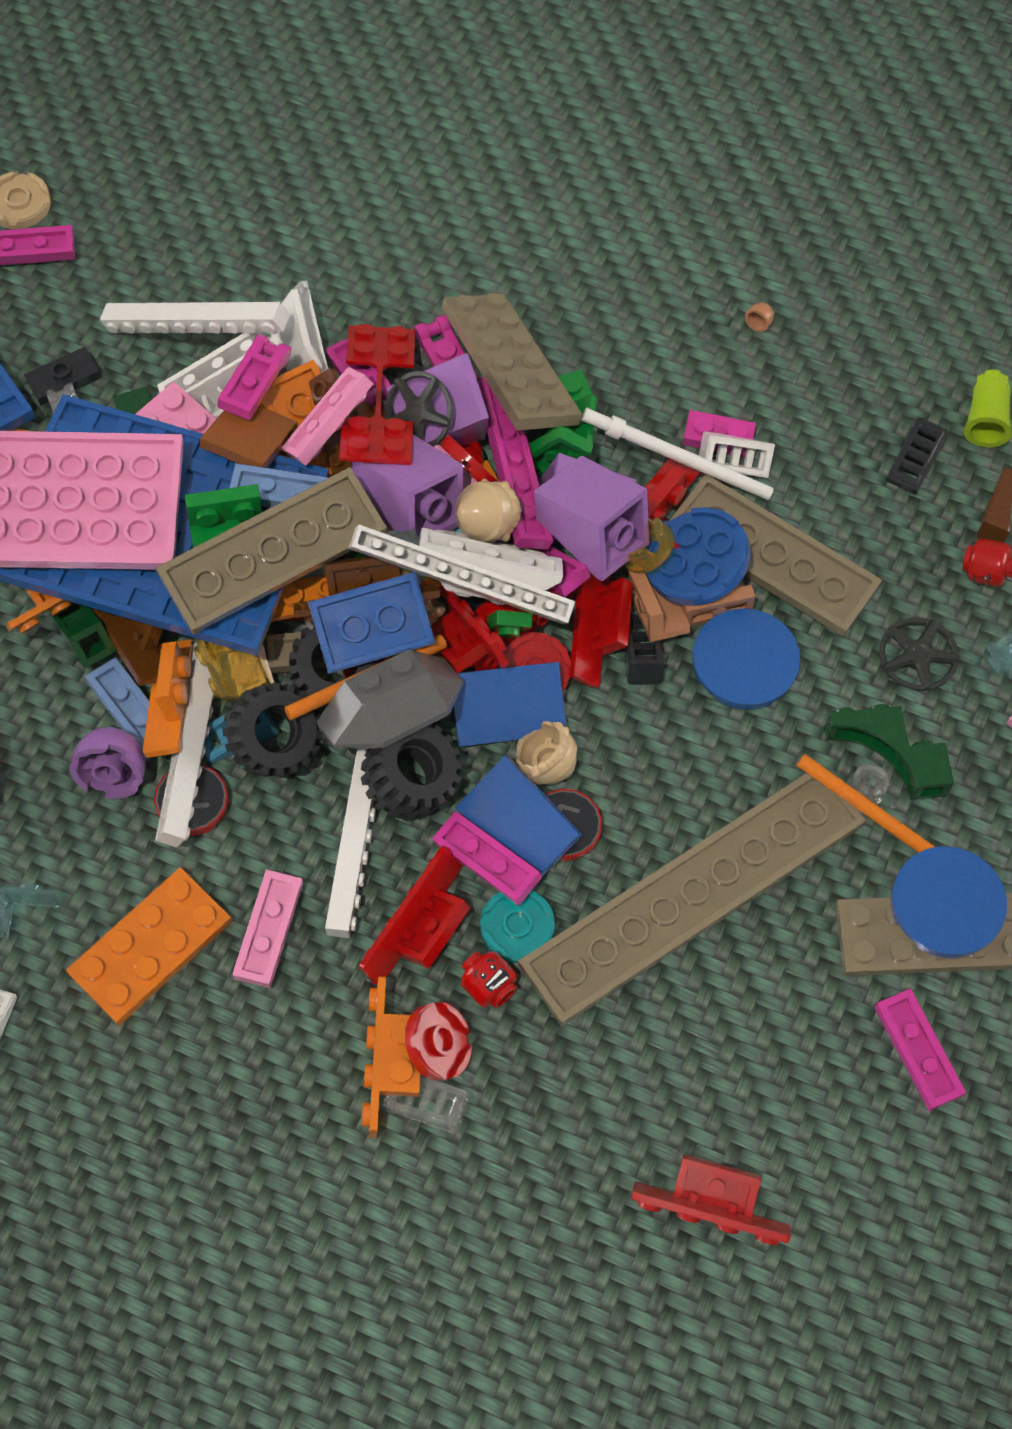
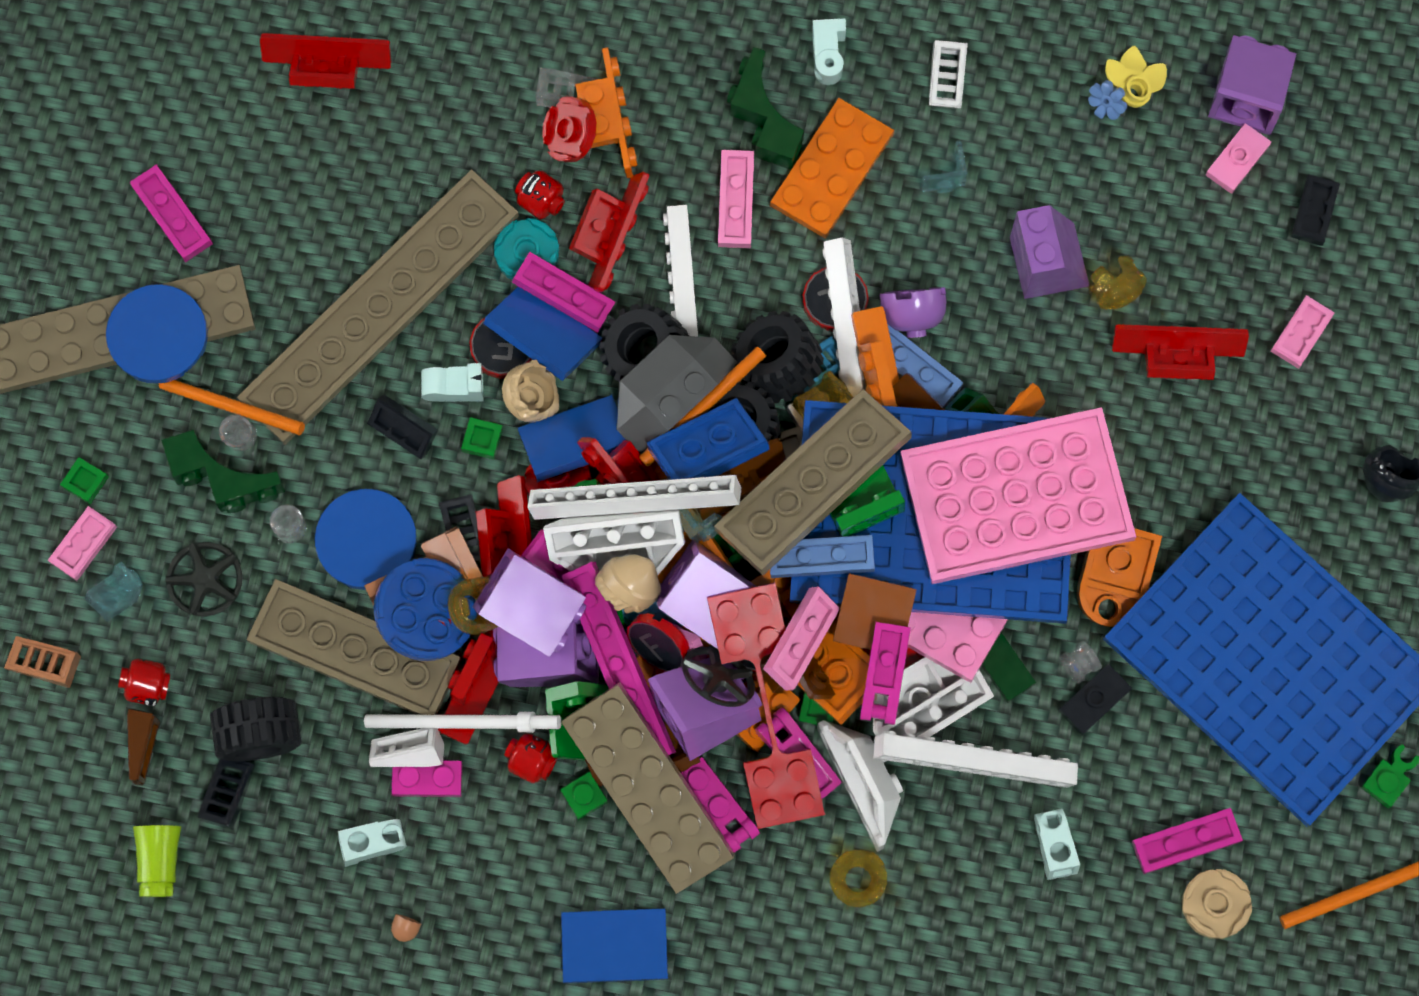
camera: 170 degrees right, 10 degrees up
none -> black tyre [210,697,302,761]
none -> clear wheel [270,504,307,544]
none -> light aqua leg [338,819,407,867]
none -> black plate [367,394,438,459]
none -> light aqua leg [421,363,484,402]
none -> green plate [461,417,503,460]
none -> red head [504,733,558,784]
none -> blue tile [561,908,668,984]
none -> dark green arch [727,47,804,170]
none -> light aqua leg [812,19,846,85]
none -> clear yellow piece [830,850,887,908]
none -> light aqua leg [1034,809,1080,880]

